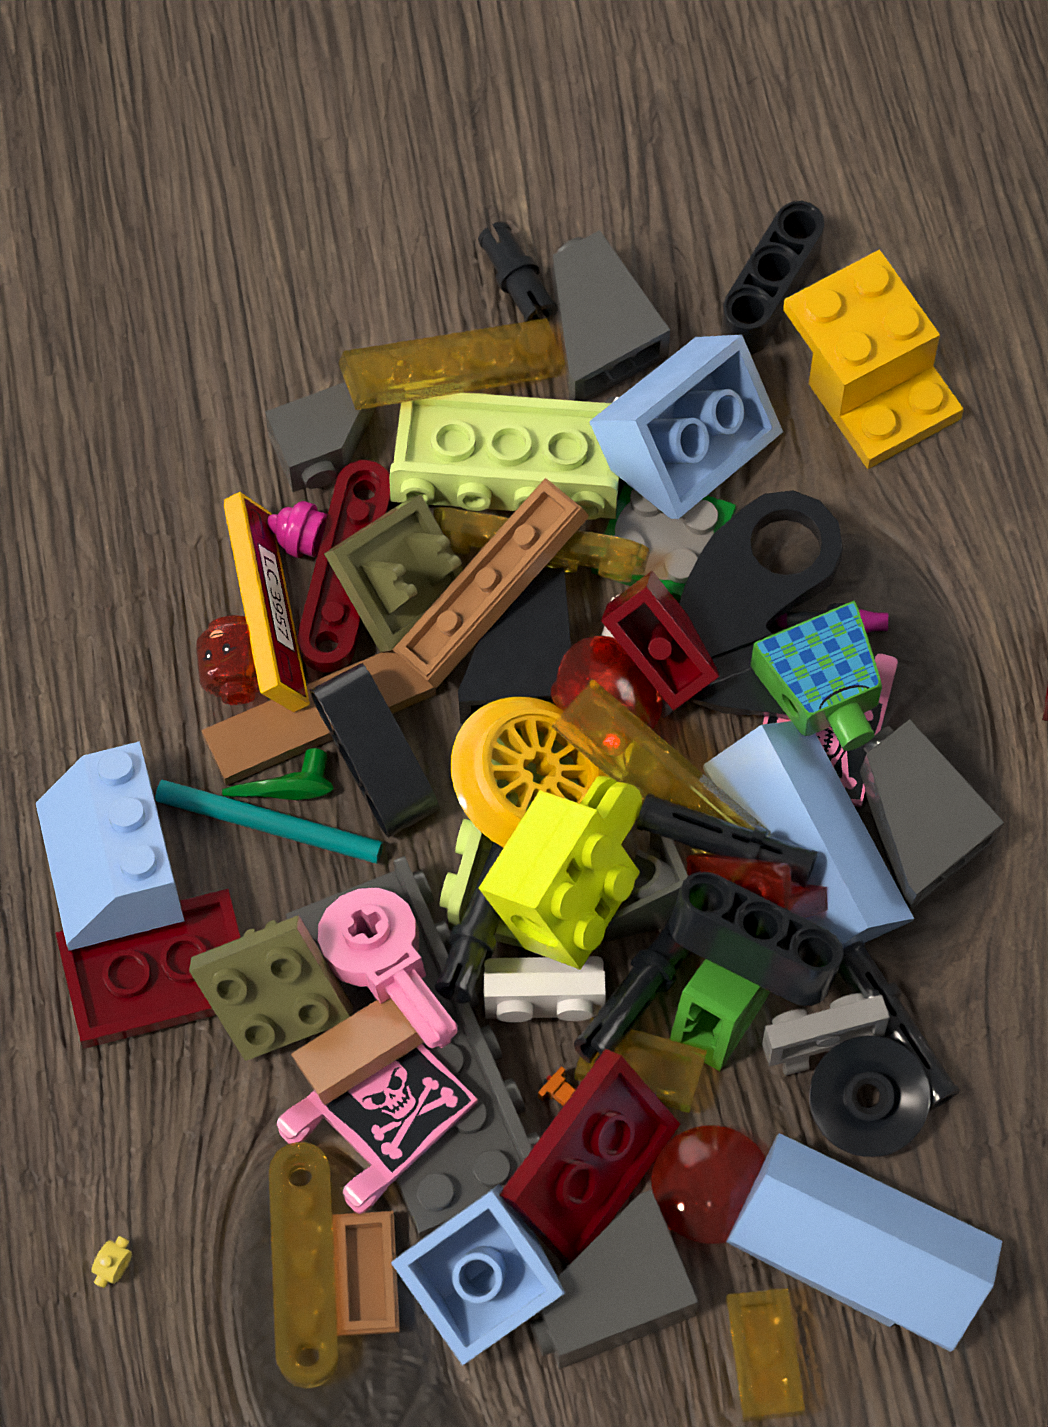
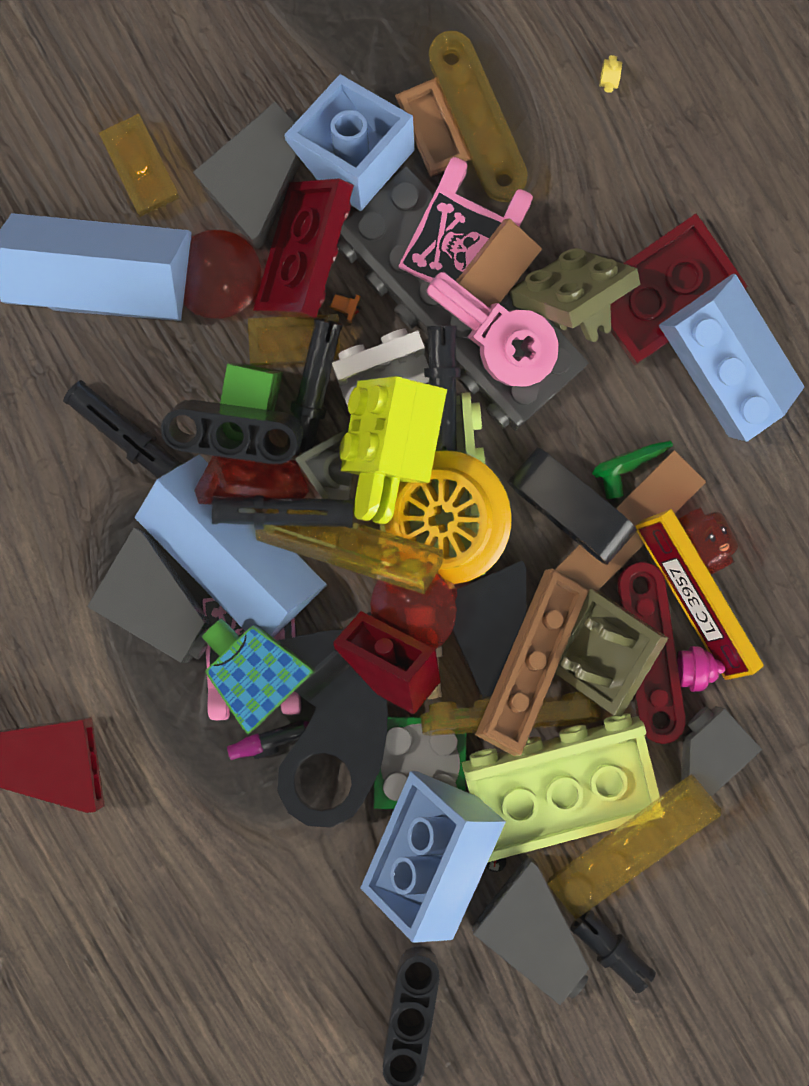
camera: 160 degrees right, 20 degrees up
teal bar [155,779,383,864] -> none
light grey plate [762,994,889,1076] -> none
yellow bracket [783,249,964,470] -> none
black dish [809,1036,930,1157] -> none

